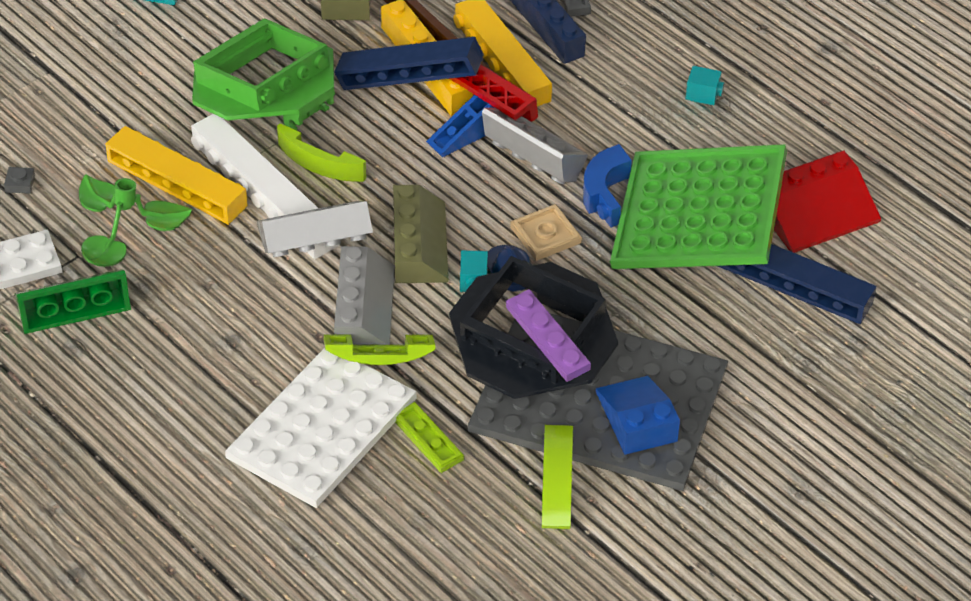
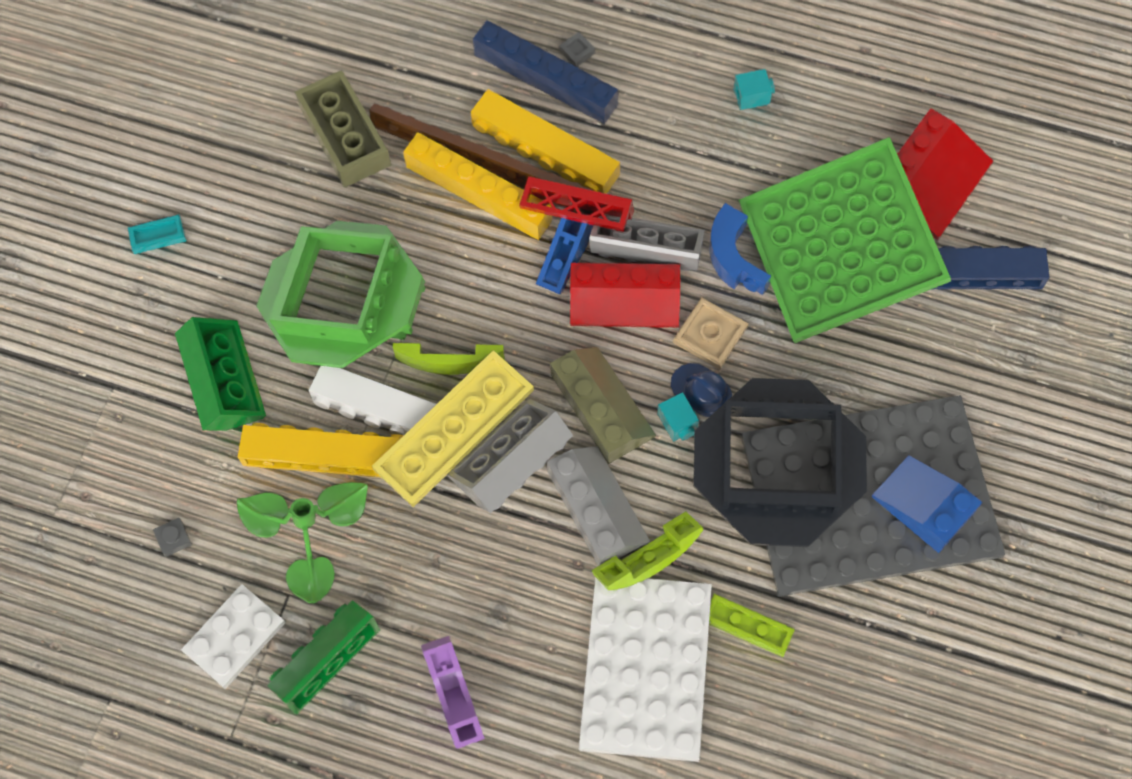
camera: 25 degrees left, 20 degrees up
dark blue brick [334,37,484,90] -> none
medium lavender plate [506,289,591,382] -> none
lime slope [542,425,573,529] -> none
none -> green slope [175,317,266,431]
none -> light yellow plate [372,350,534,507]
none -> medium lavender arch [421,635,485,749]
none -> red slope [570,263,680,328]

